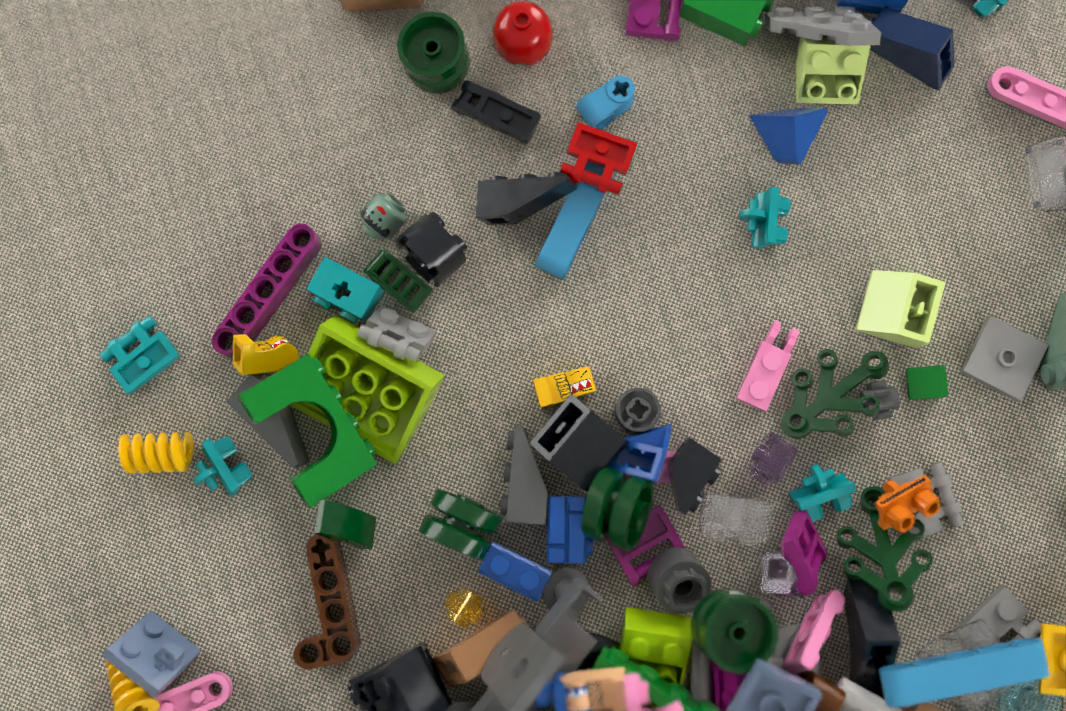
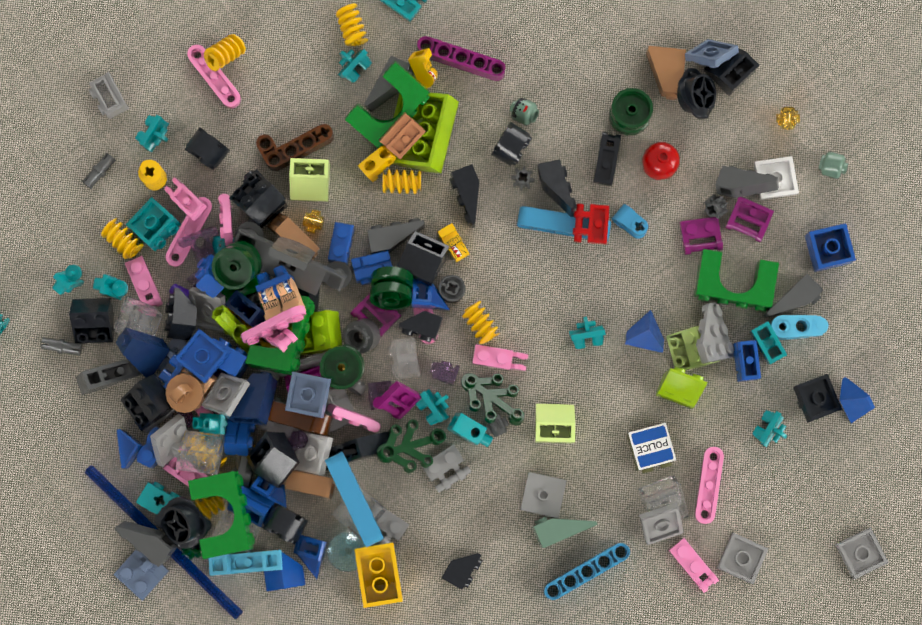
camera: 65 degrees right, 0 degrees up
sand blue hinge [103,610,201,698] -> none
teal brick [306,257,385,324] -> none
dark green slope [314,500,376,550] -> none
light grey plate [357,306,436,363] -> none
dark green slope [363,248,434,314] -> none
dark green wheel [418,488,502,560] -> none
dark blue slope [870,7,954,91] -> none
orange hips [875,475,940,533] -> none
green slope [906,365,948,400] -> none
none -> yellowish green slope [289,158,330,202]
none -> yellow leg [357,145,396,182]
none -> nougat plate [379,112,426,159]
none -> yellow piece [382,169,421,194]
none -> teal torso [447,412,493,447]
none -> black slope [449,164,479,228]
none -> yellow piece [462,301,500,344]
none -> dark grey gear [511,166,535,191]
none -> piece [626,423,676,474]
none -> lime slope [656,367,708,409]

